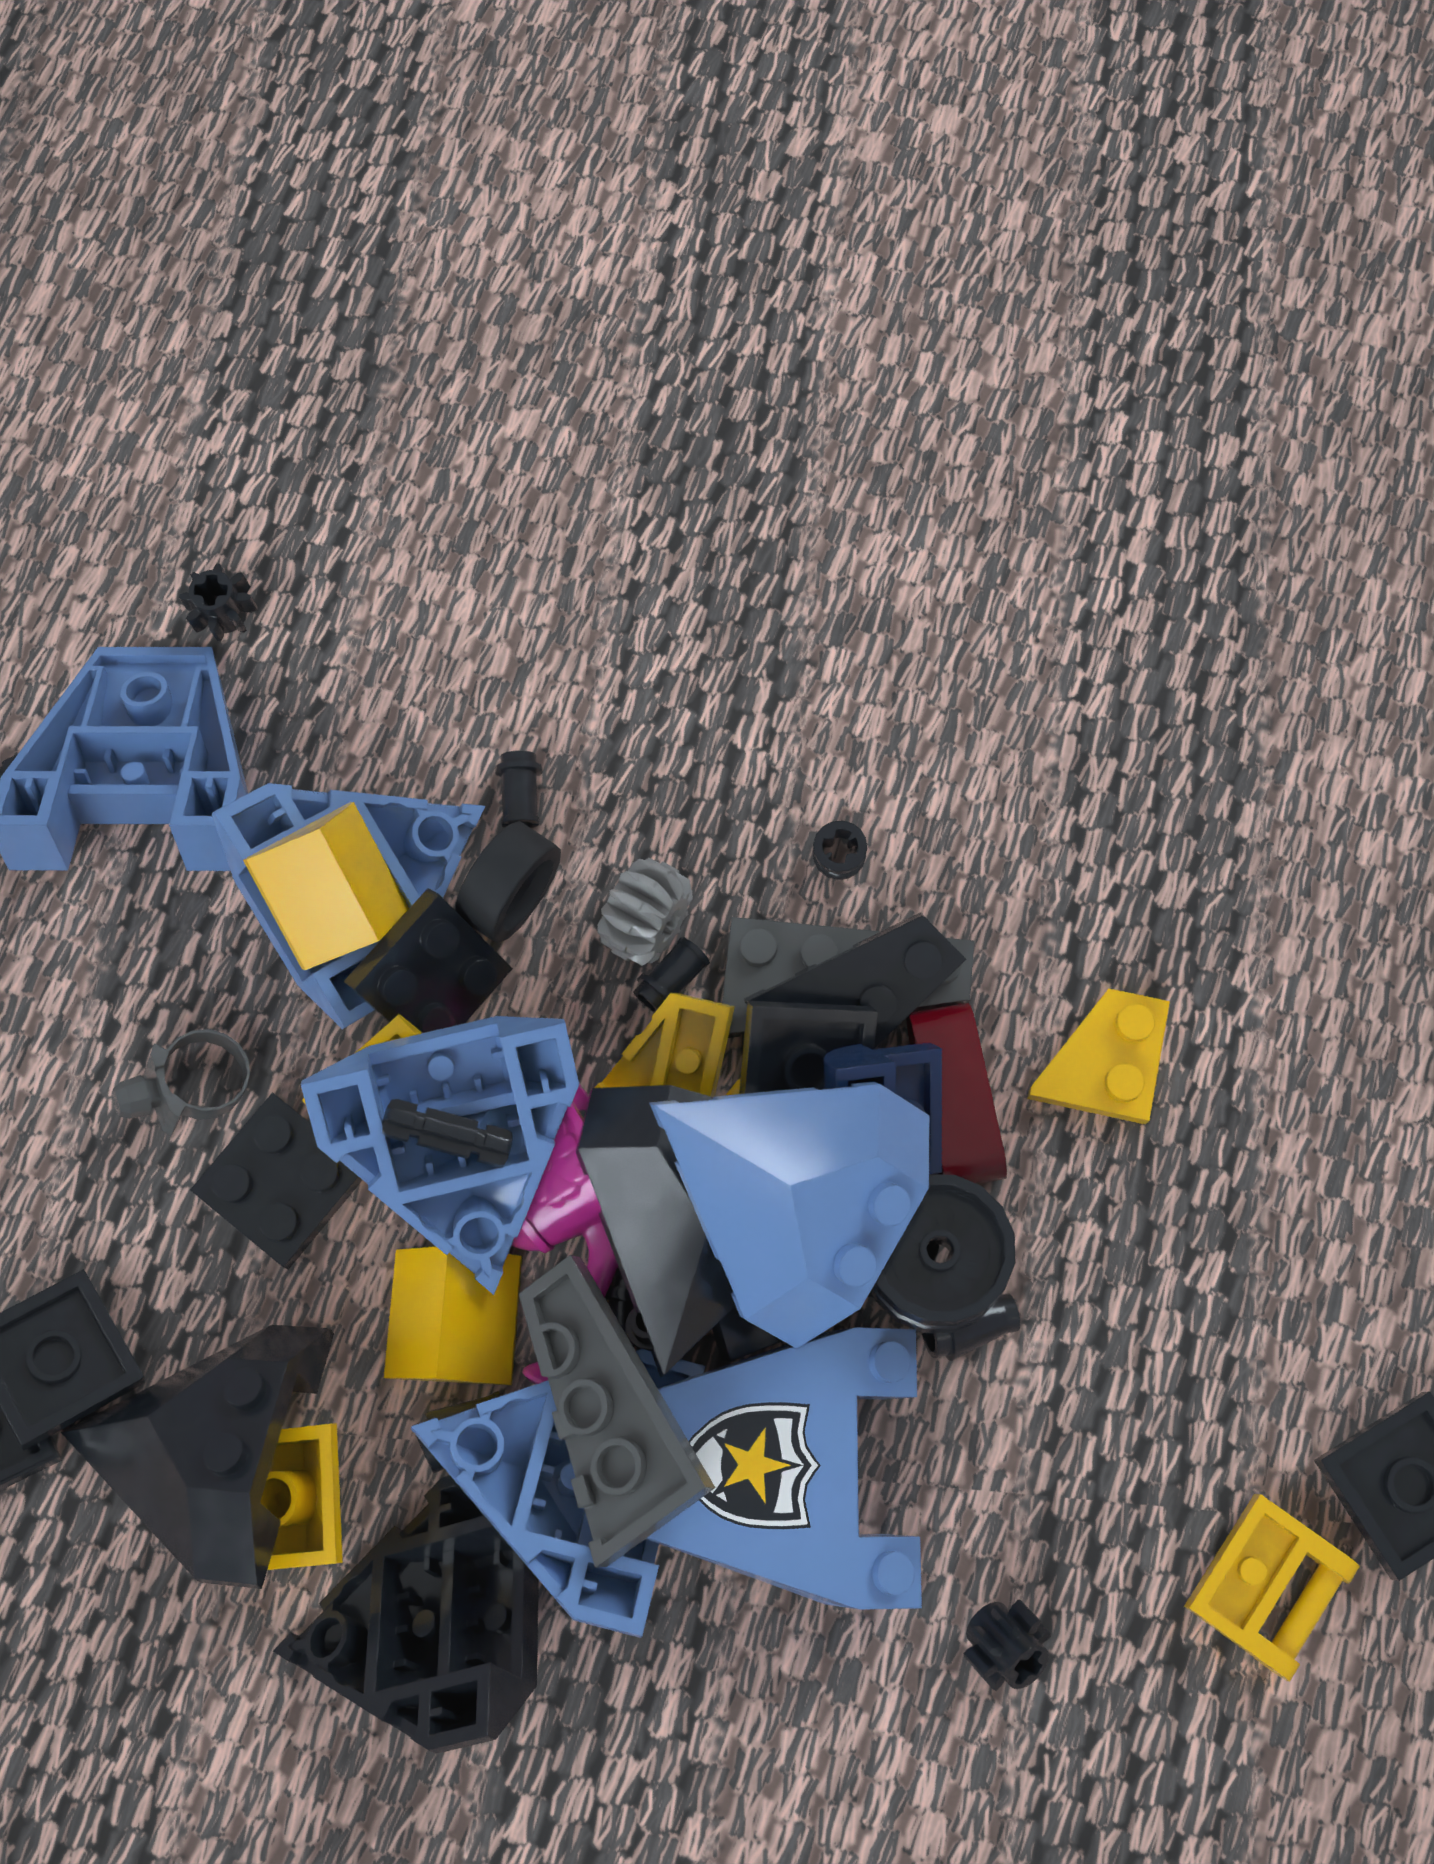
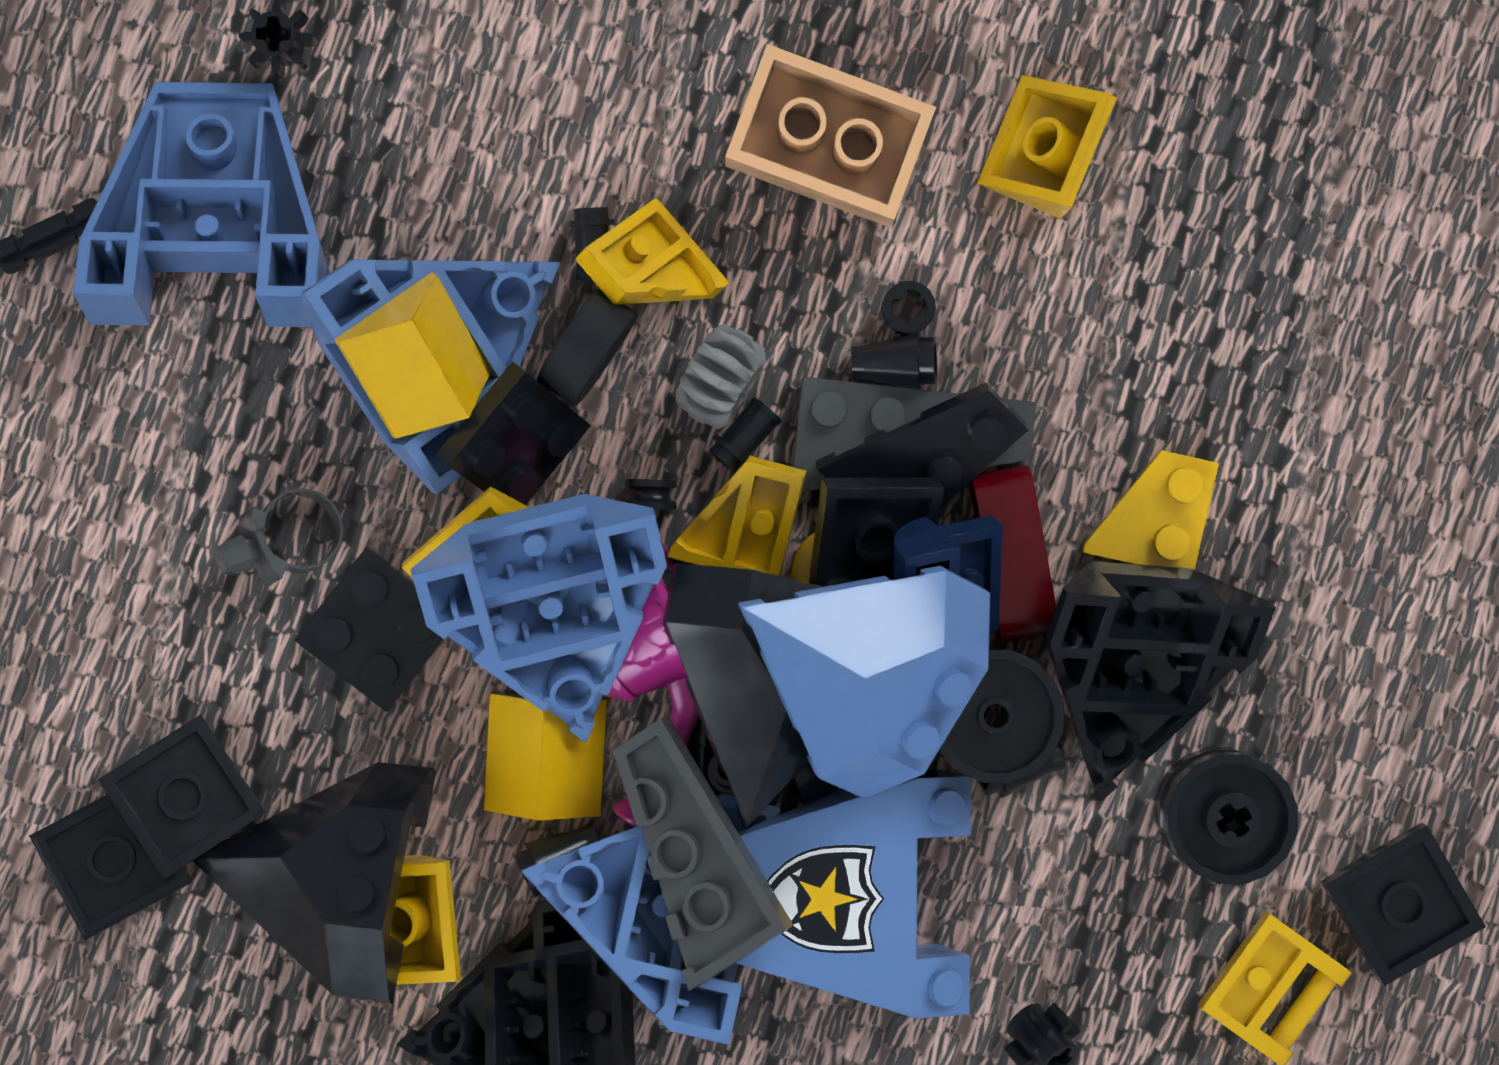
camera: 10 degrees left, 15 degrees up
black axle [382,1099,513,1167] -> none
none -> yellow wing [575,197,730,305]
none -> black bush [624,479,677,510]
none -> light nougat brick [725,44,936,228]
none -> black cone [851,332,938,390]
none -> yellow slope [977,75,1117,218]
none -> black wedge [1045,561,1276,802]
none -> black wheel [1155,747,1298,884]

